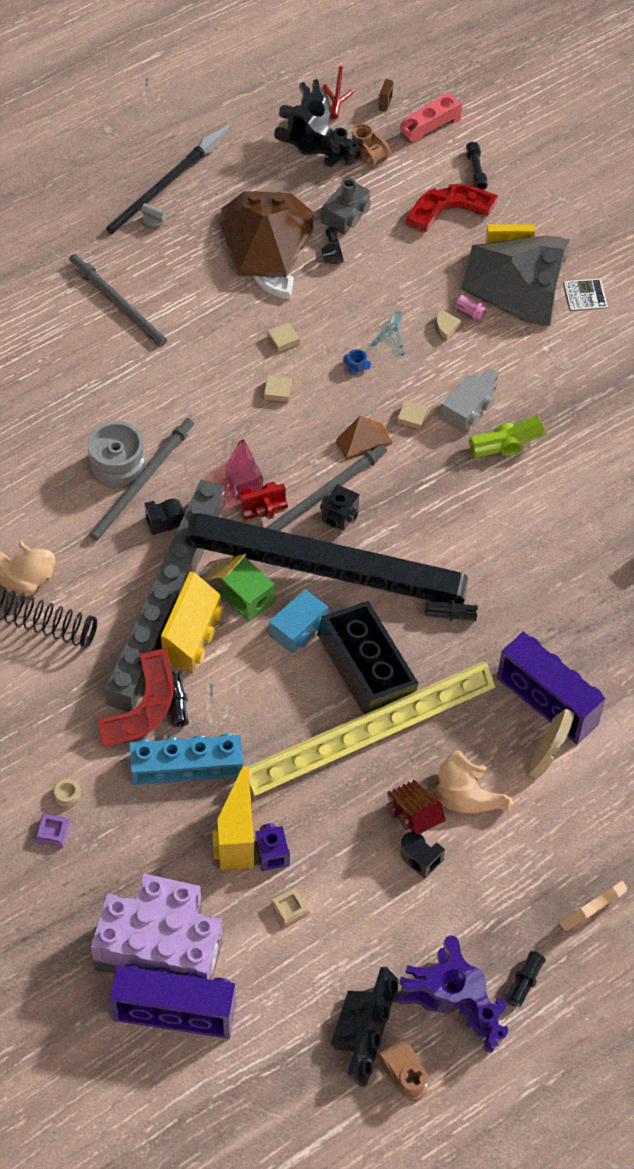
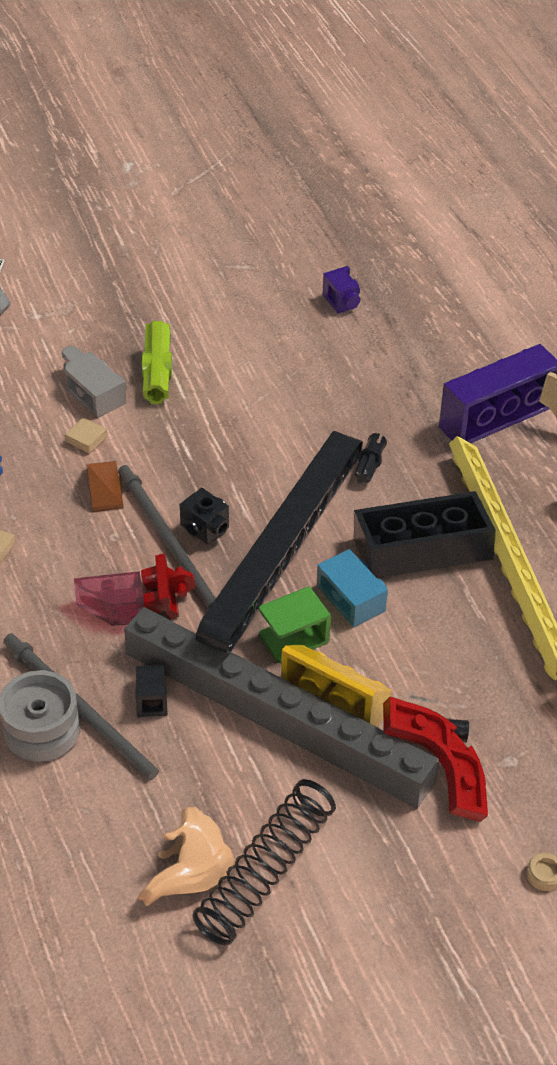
camera: 75 degrees left, 10 degrees down
dark azure brick [130,733,243,785] -> none
yellow sticker [198,554,245,581] -> none

